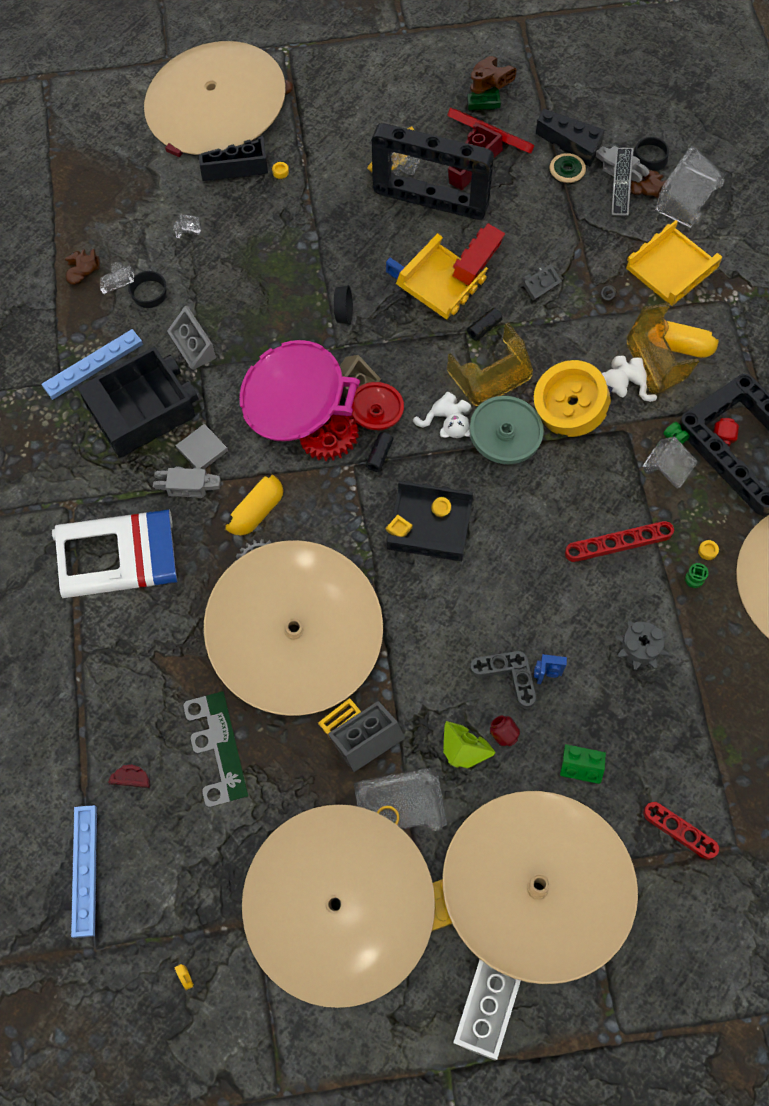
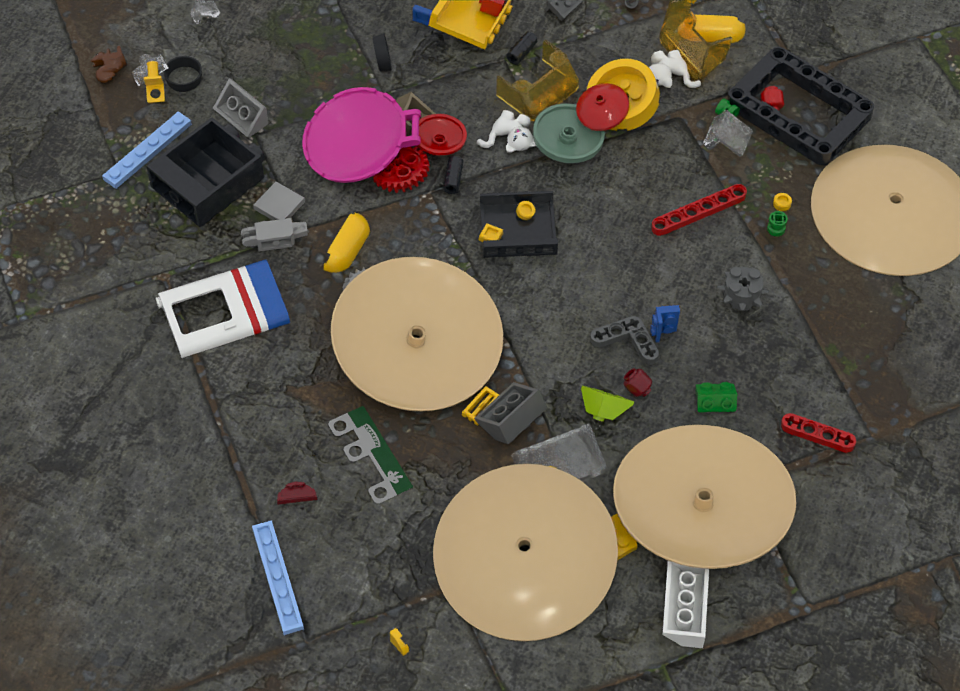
camera: 15 degrees left, 10 degrees down
none -> yellow bracket [143,61,165,103]
none -> red dish [576,83,629,131]

